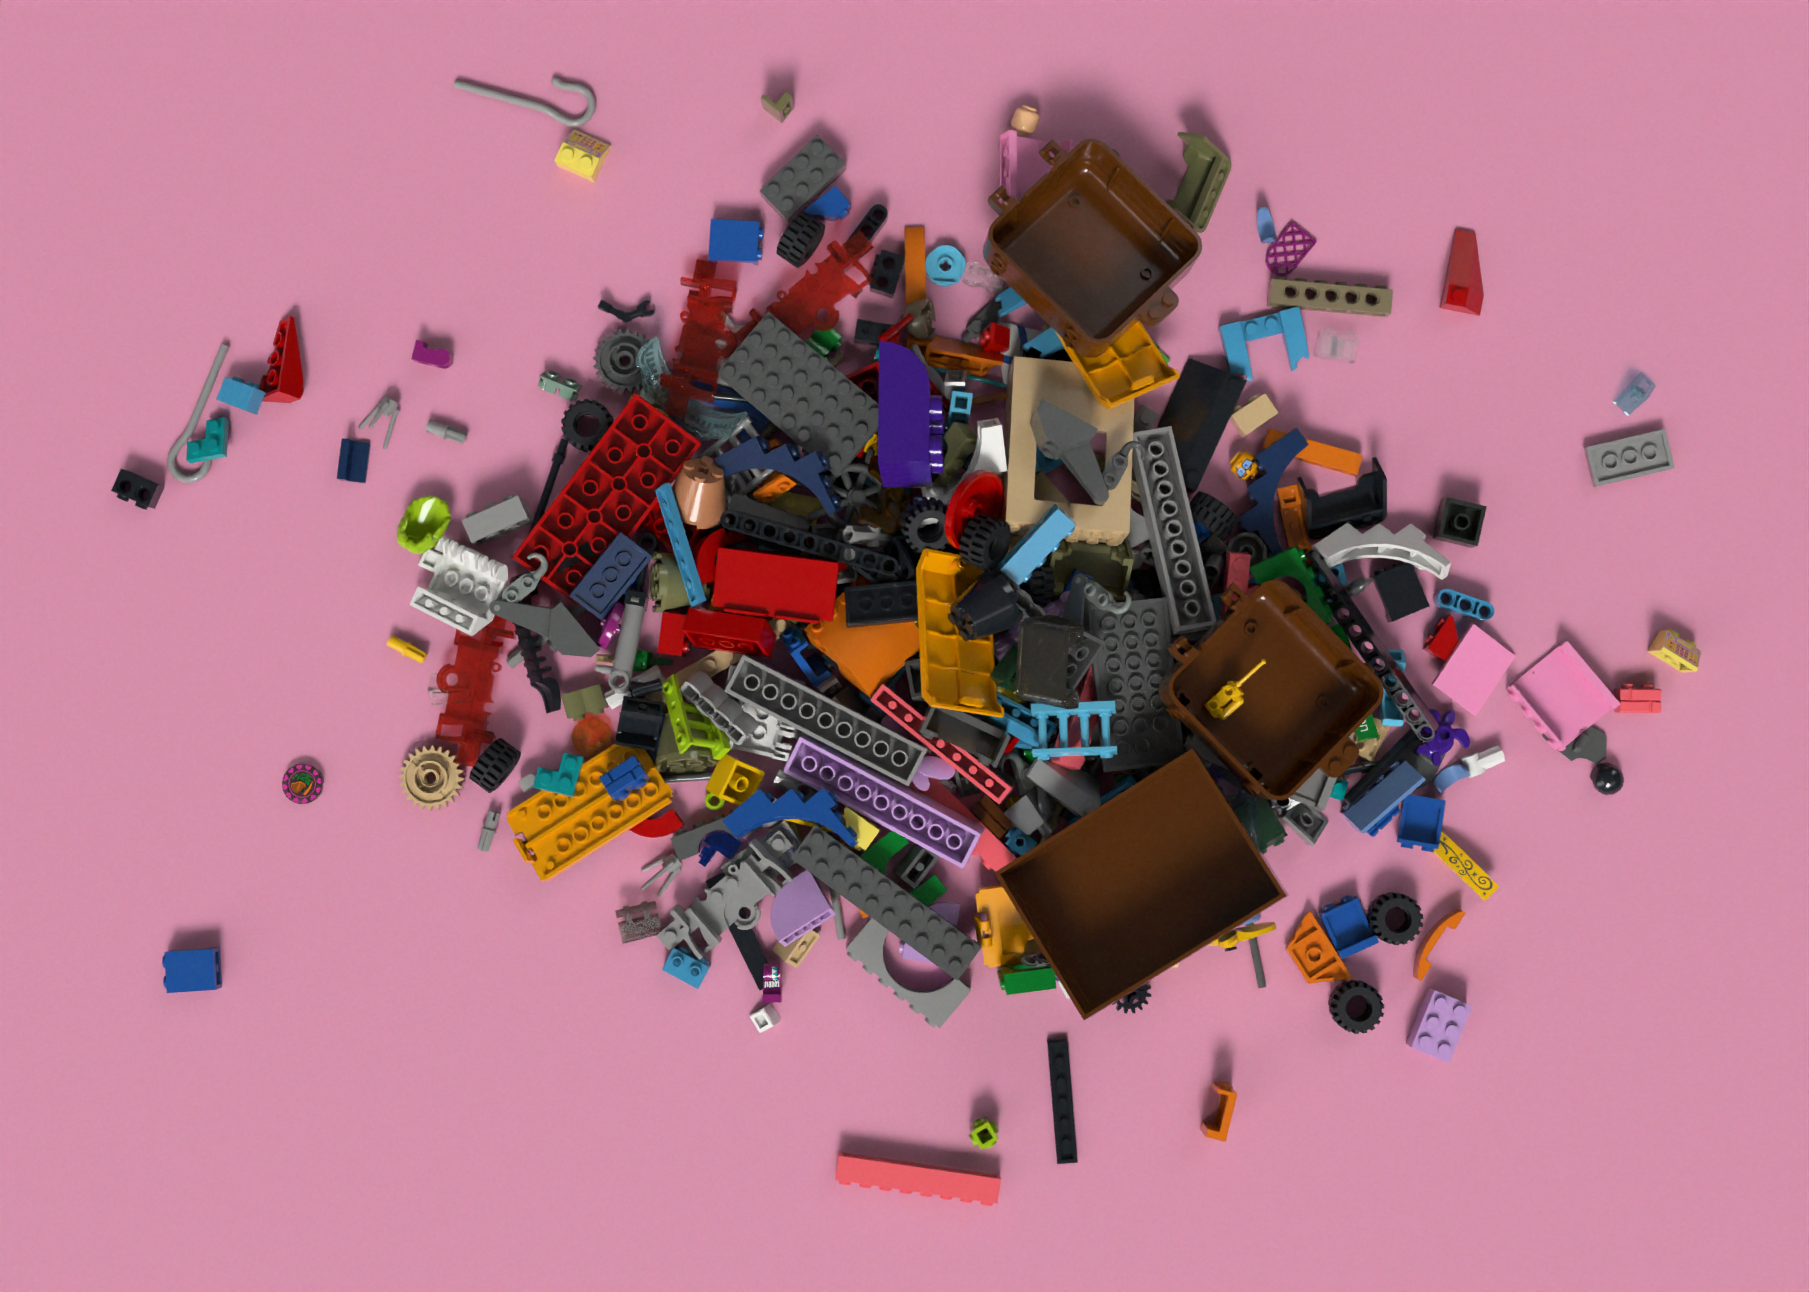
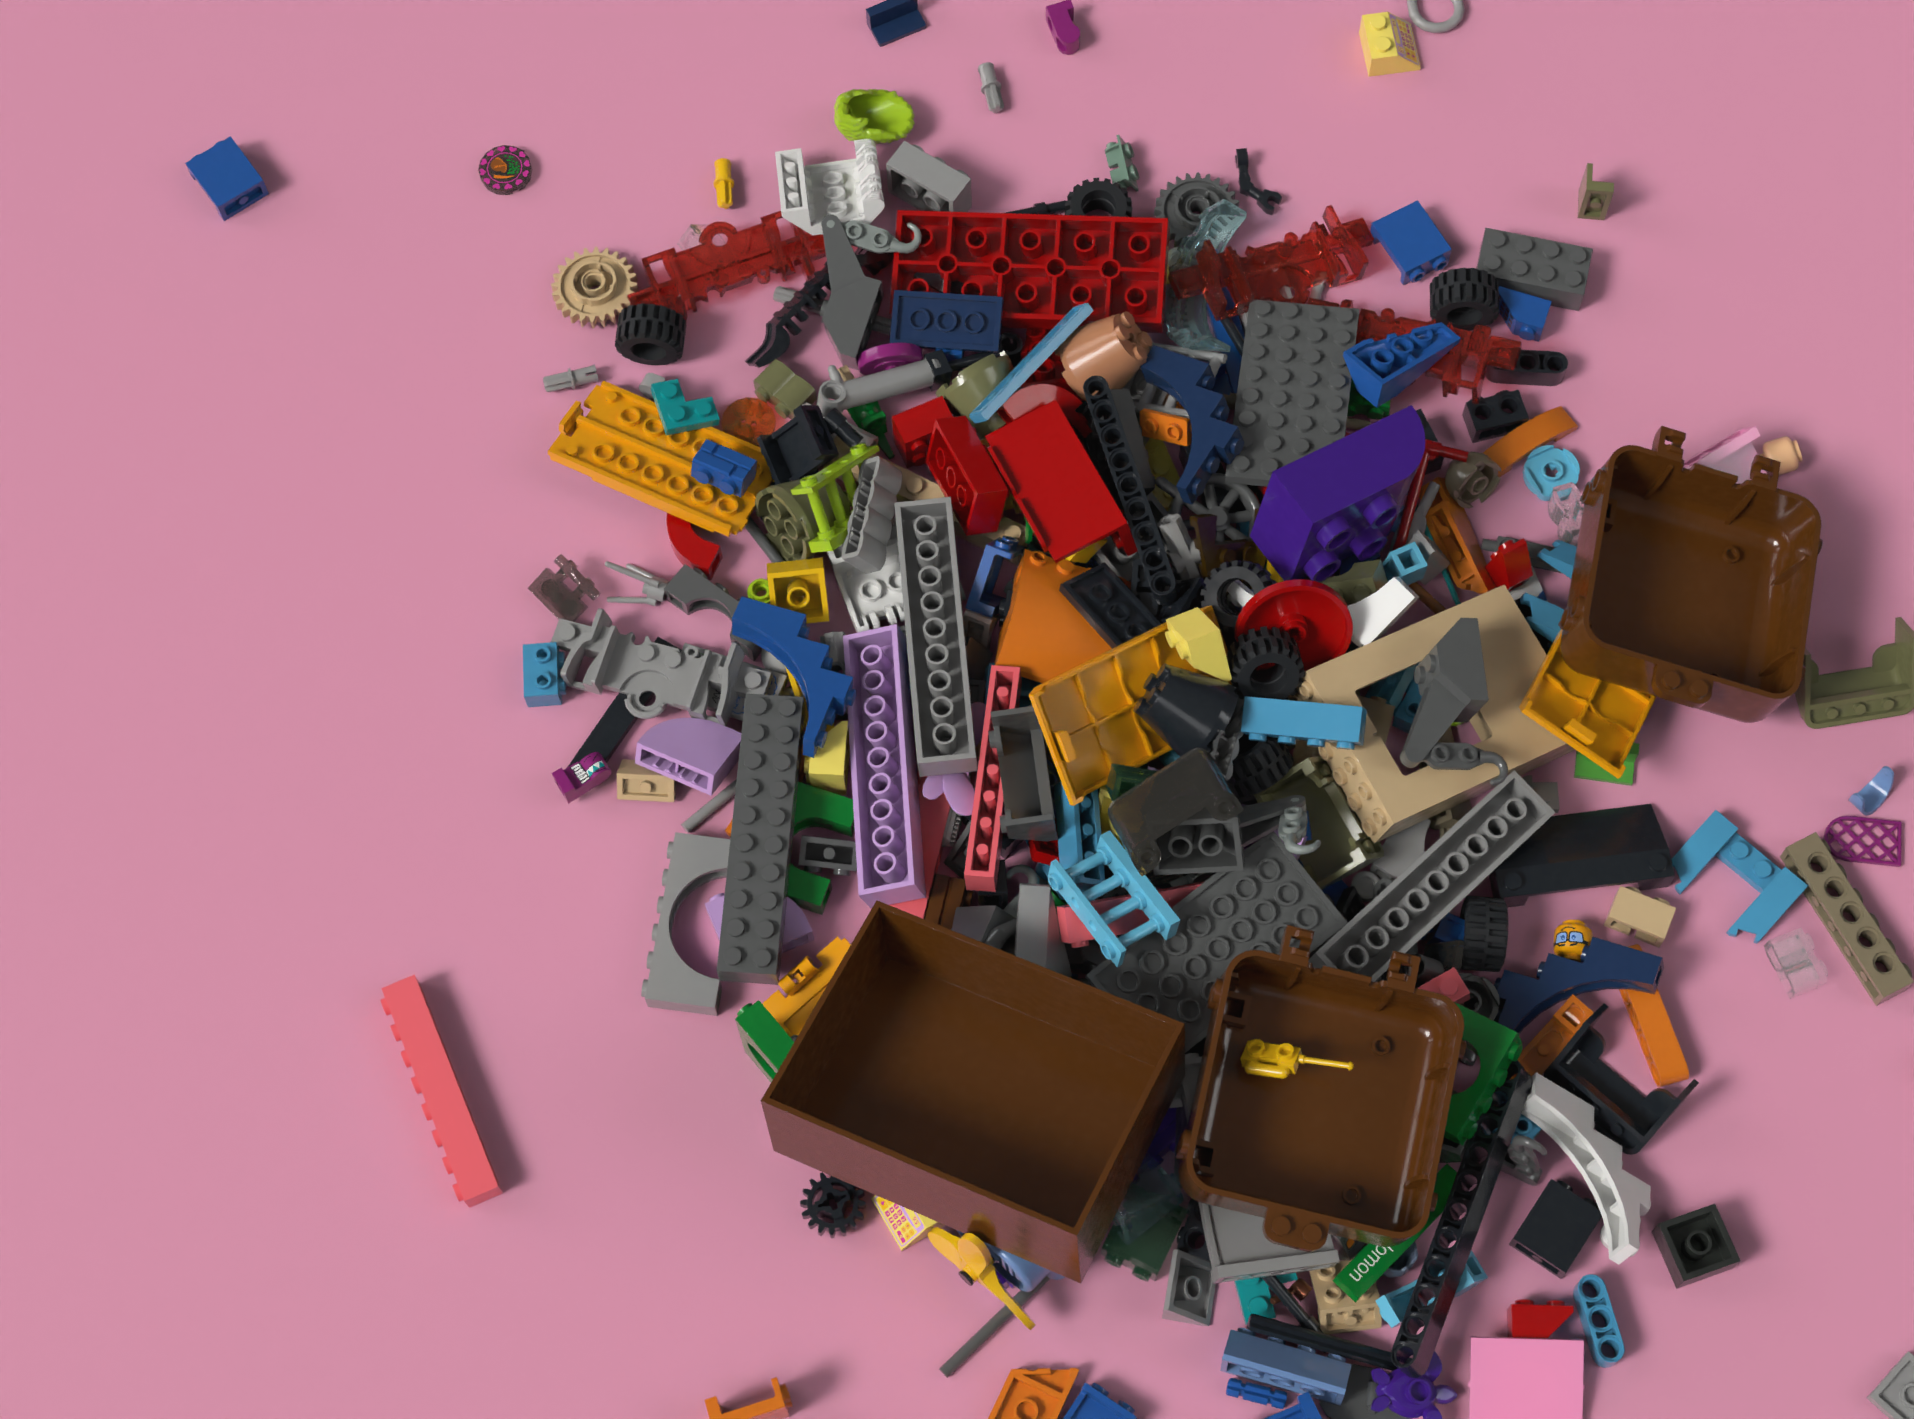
camera: 60 degrees right, 20 degrees down
light grey plant [358,396,400,449] -> none
white tile [418,549,443,573] -> none
clear blue brick [698,831,743,867] -> none
white slope [750,1003,781,1033] -> none
lime brick [969,1117,999,1150] -> none
black tile [1047,1039,1078,1164] -> none
none -> light yellow slope [1165,607,1232,682]
none -> blue wedge [1343,322,1461,408]

